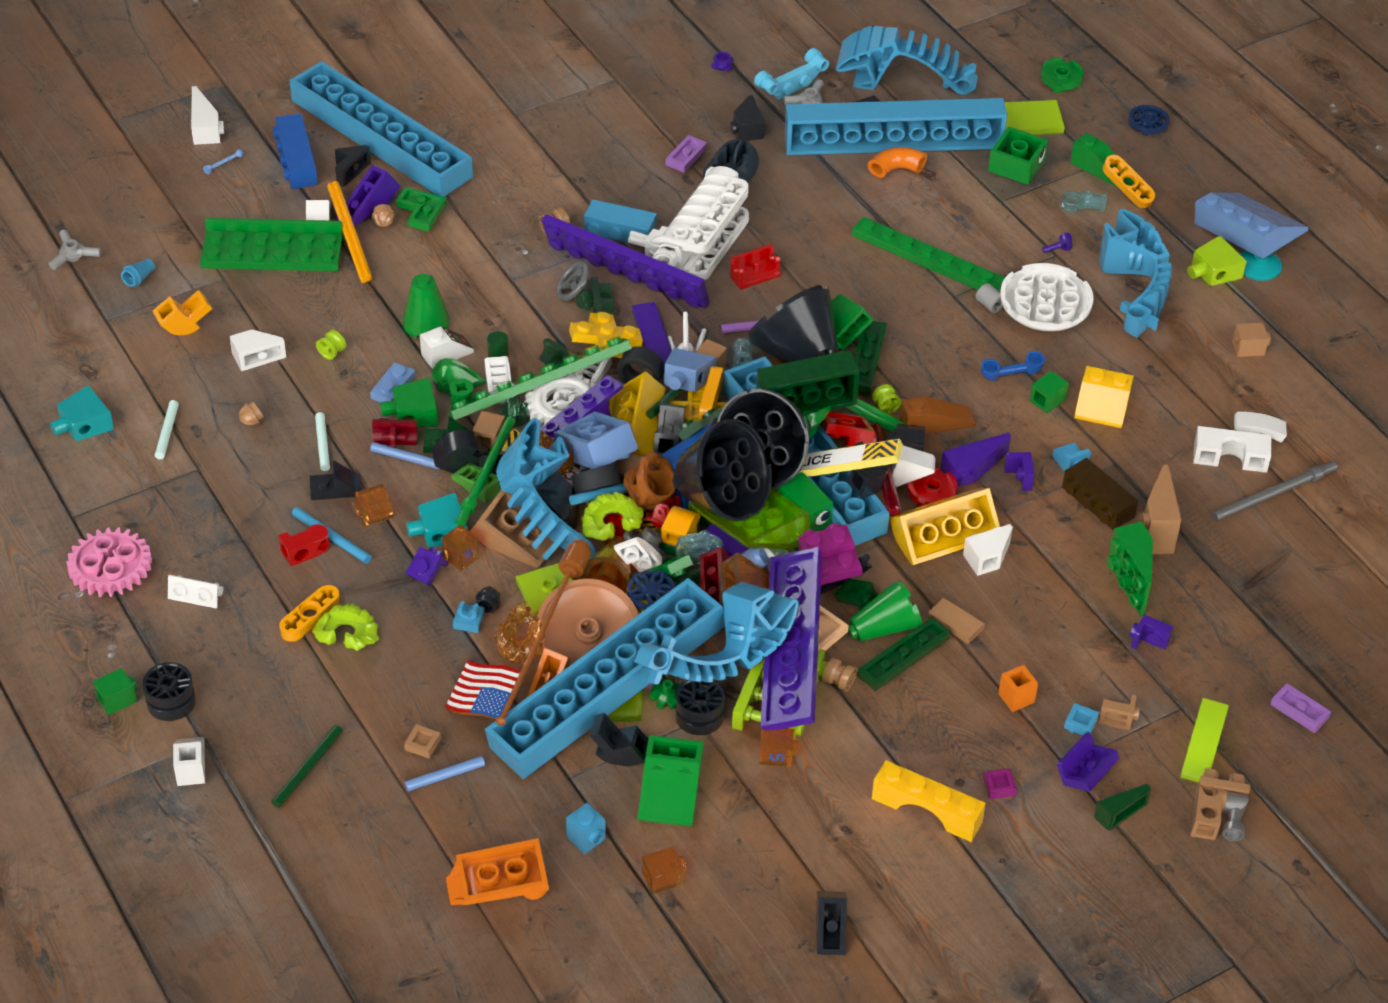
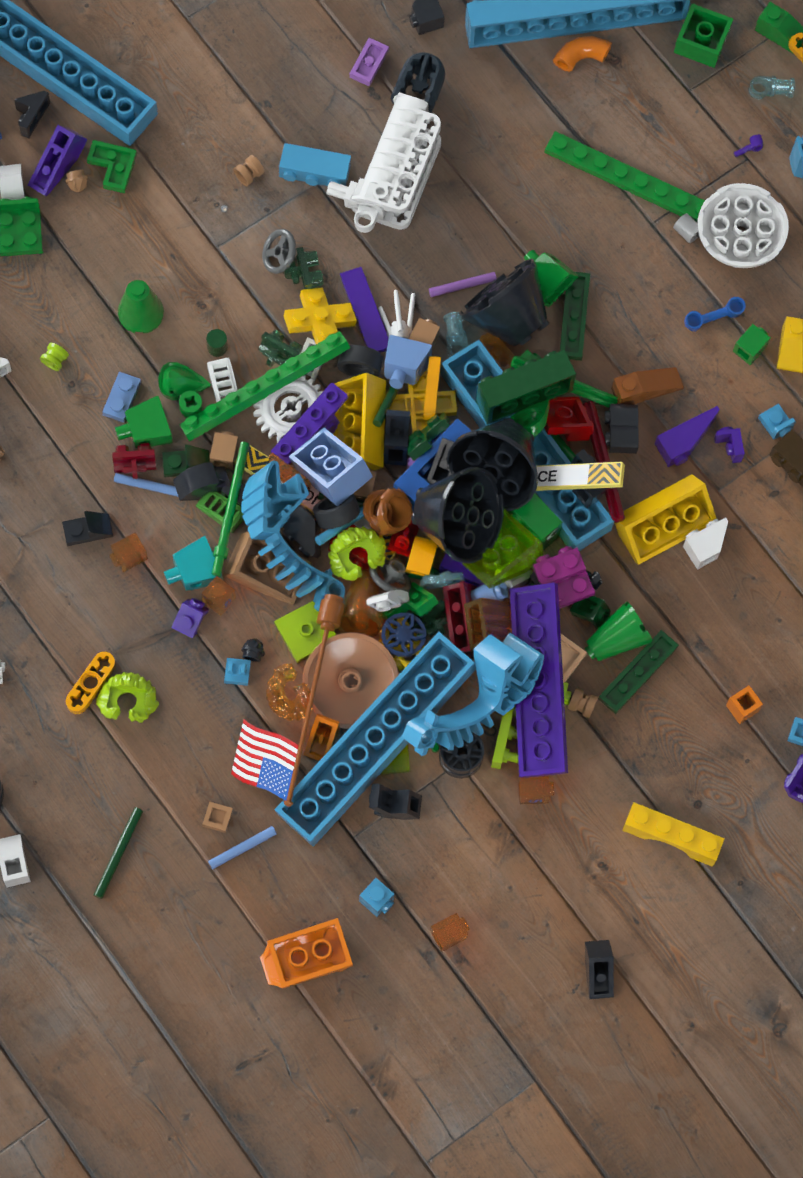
camera: 10 degrees left, 25 degrees up
red leg [278,524,330,567] -> none
dark azure bar [292,507,372,564] -> none
light aqua bar [315,412,330,471] -> none
light orange axle [327,181,372,283] -> none
white slope [420,326,474,369] -> none
clear green gear [500,398,530,428] -> none
dark purple plate [541,214,710,308] -> none
green slope [638,735,704,827] -> none
red hinge [730,244,781,290] -> none
lime wheel [872,384,902,414] -> none
white slope [891,446,936,487] -> none
red plate [907,467,957,507] -> none
medium nougat tile [927,598,985,644] -> none
magenta tile [983,769,1017,799] -> none

